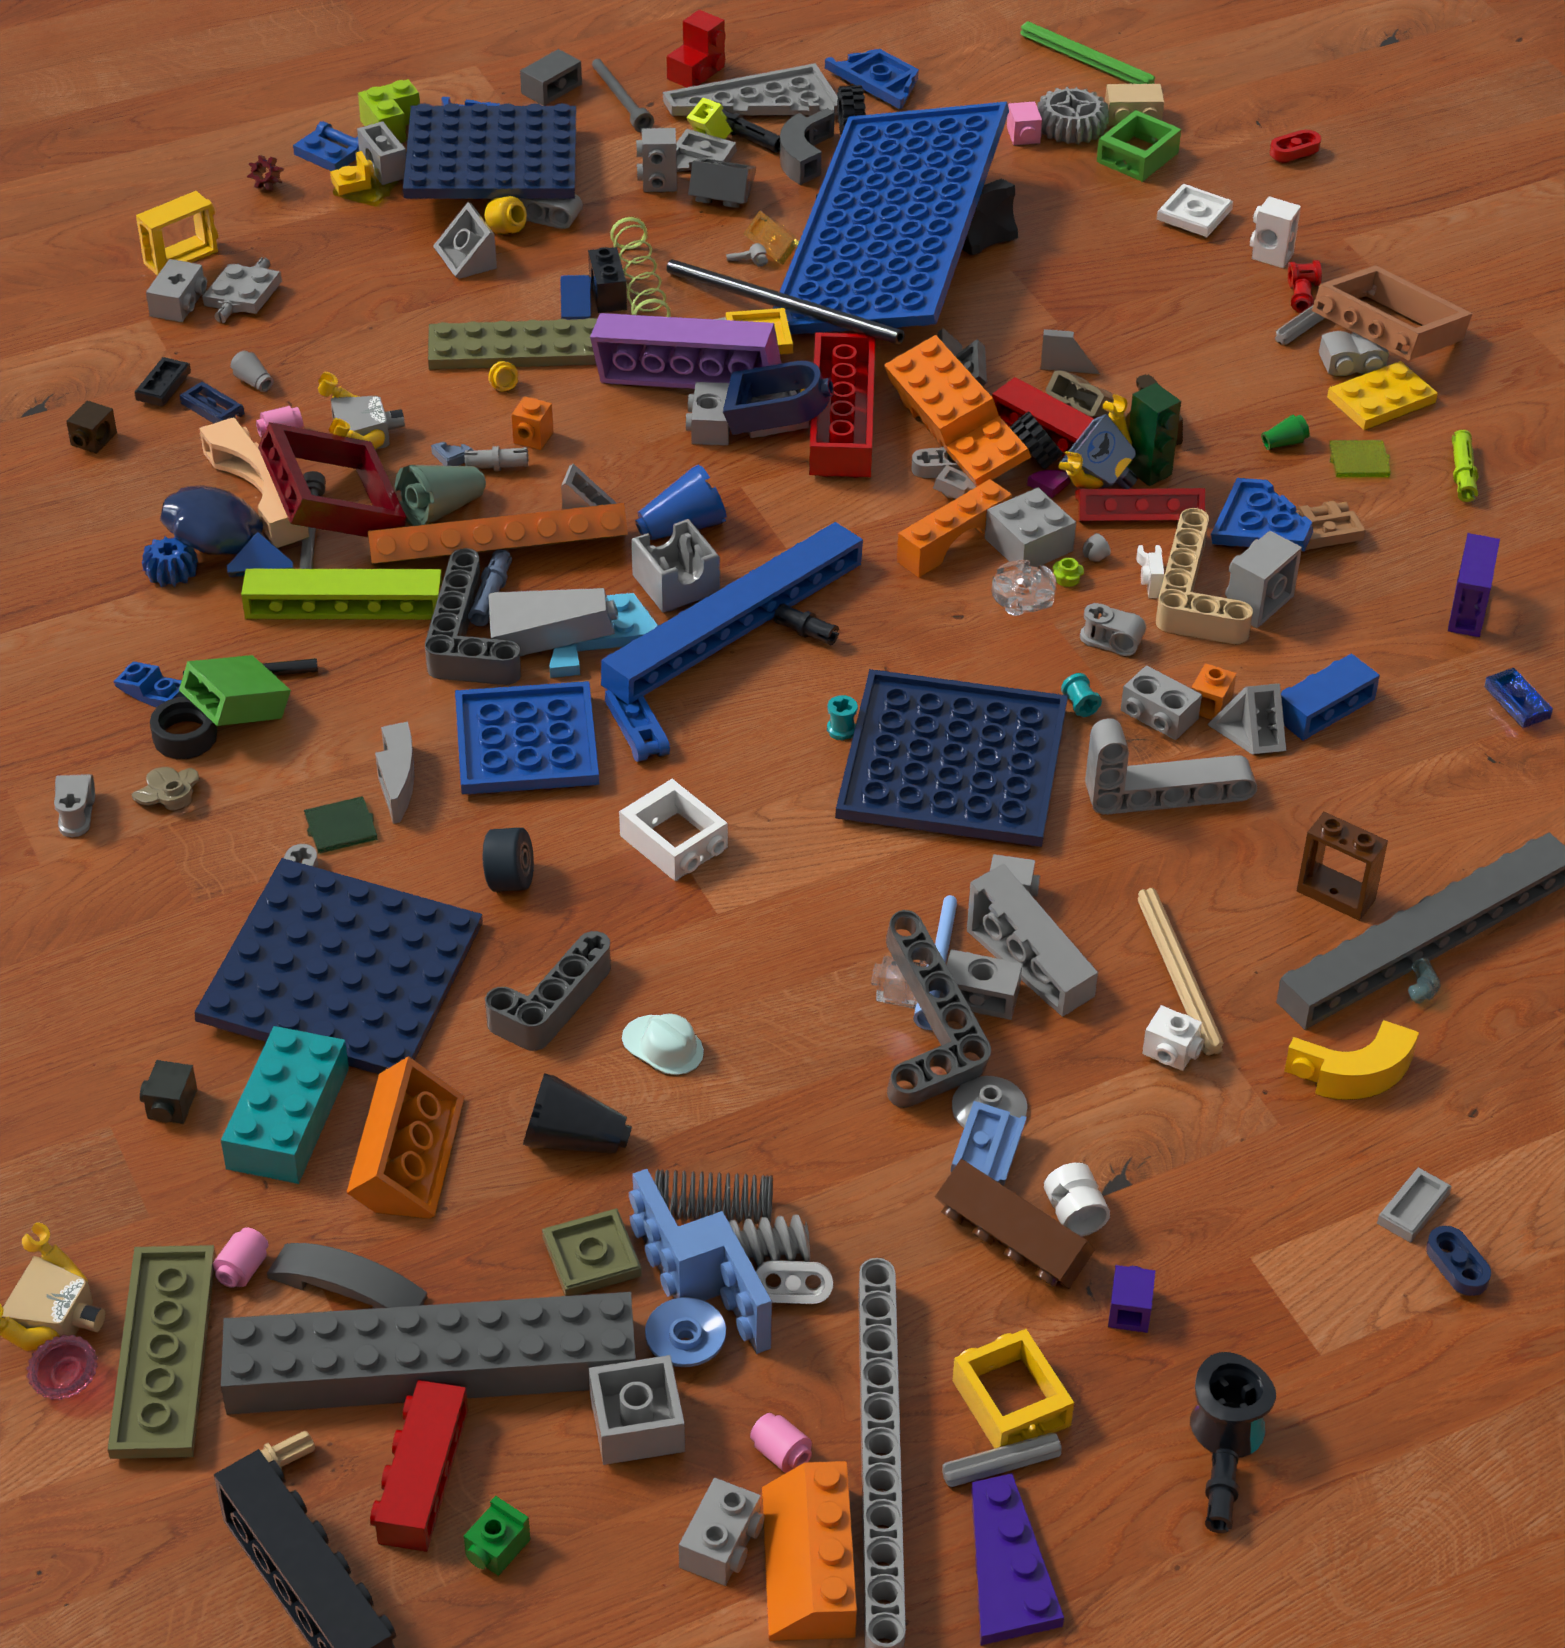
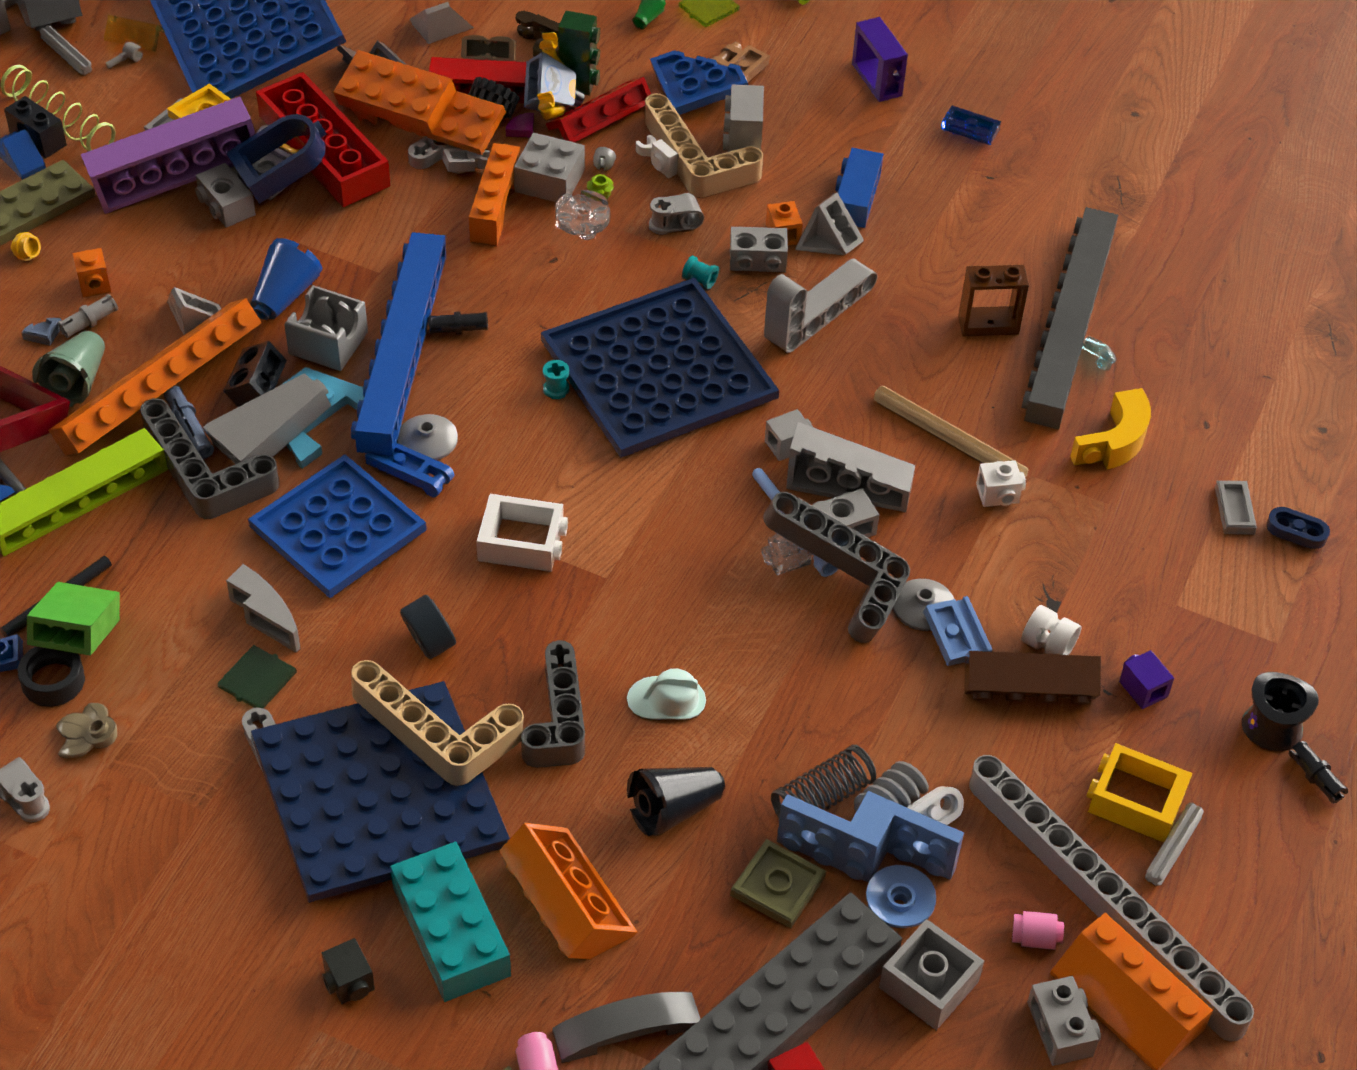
camera: 40 degrees left, 5 degrees up
black piece [666,259,904,345] -> none
dark purple wing [971,1473,1064,1645] -> none
none -> light grey axle [39,25,92,75]
none -> black brick [223,340,287,407]
none -> tan beam [351,660,524,786]
none -> light grey dish [397,414,458,460]

